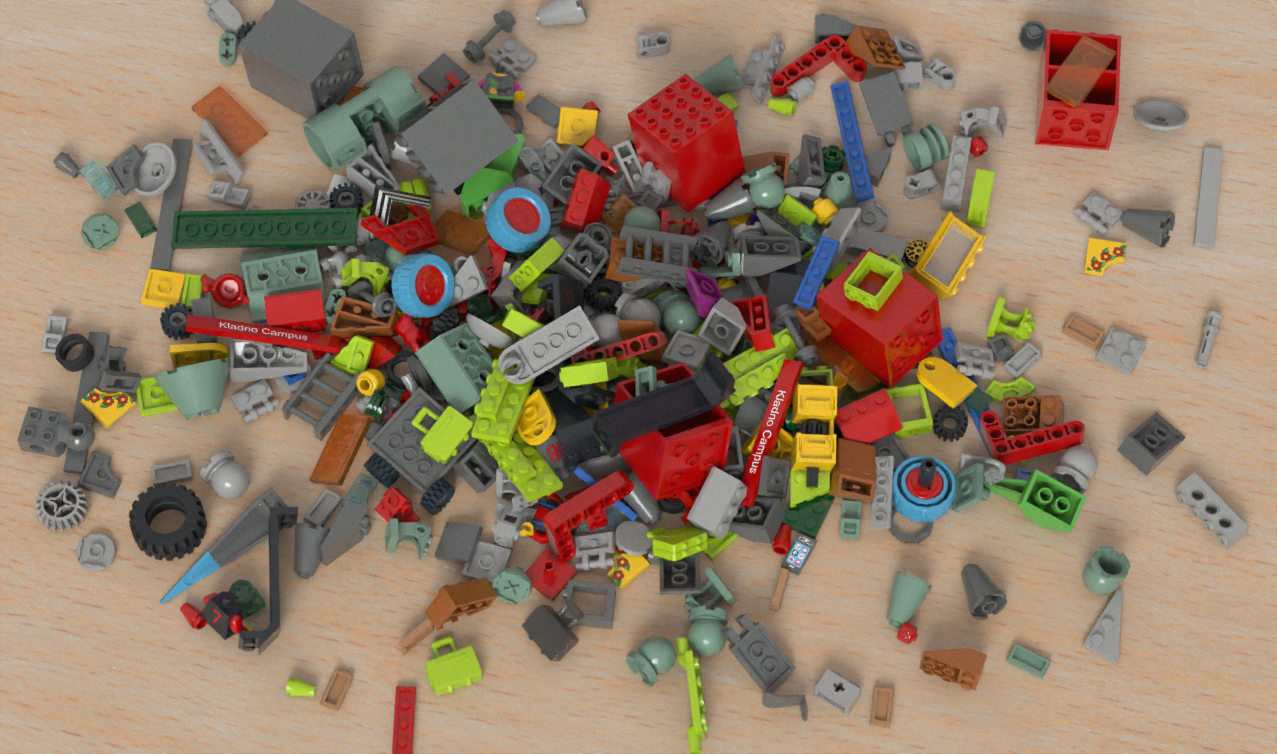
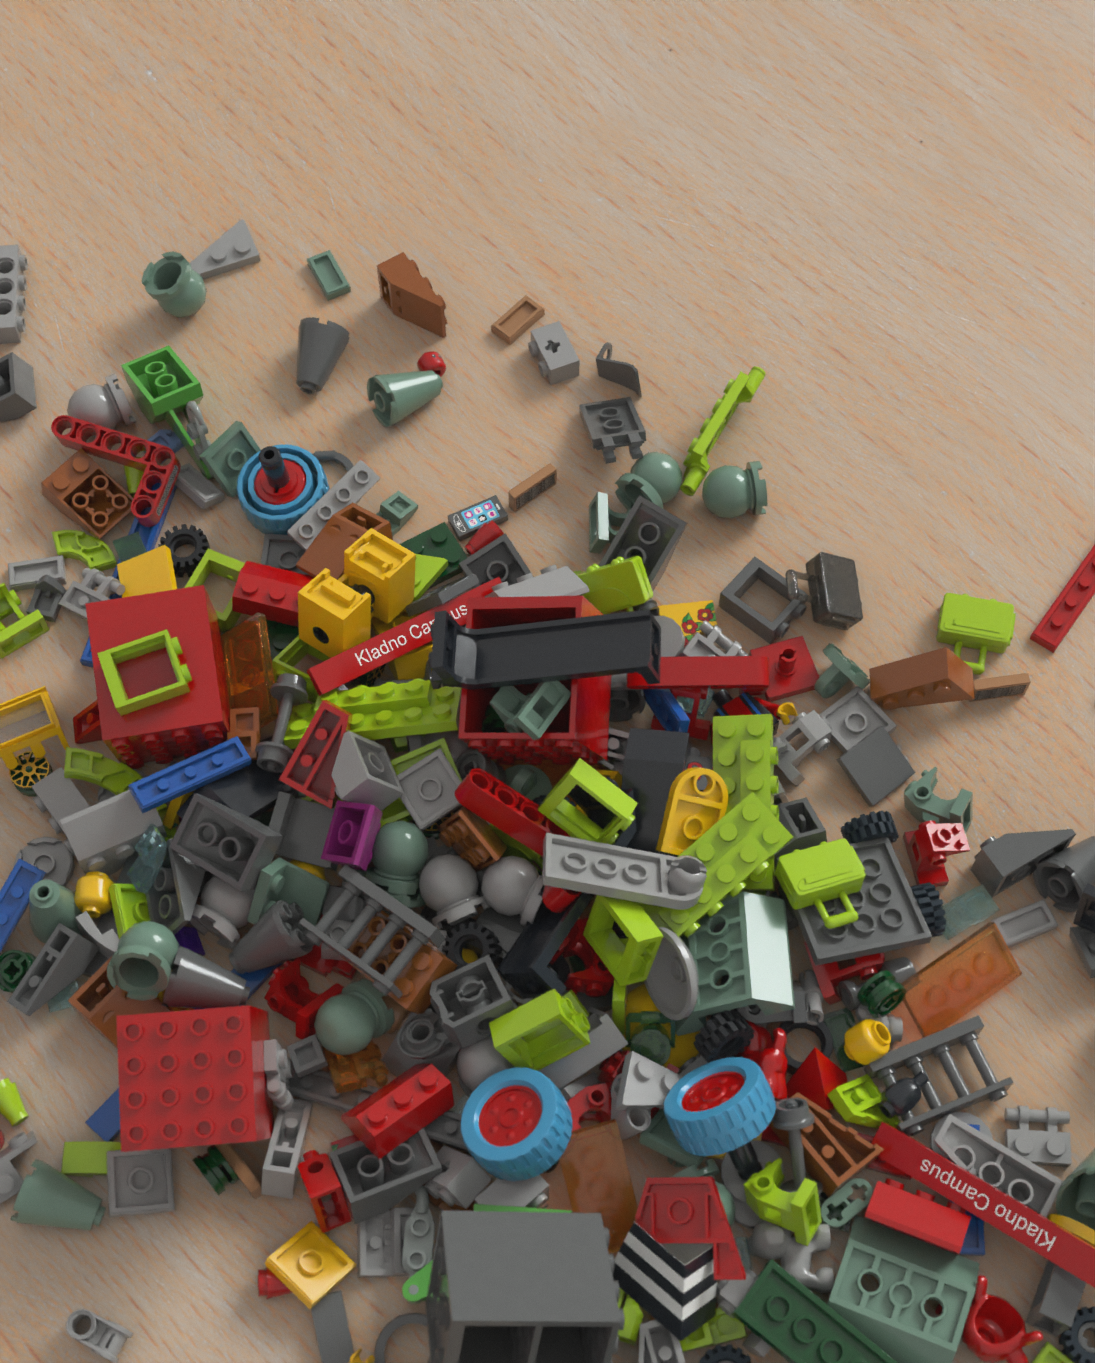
camera: 145 degrees left, 0 degrees up
dark grey animal [604,174,633,197] -> none
none -> black plant [878,1071,929,1119]

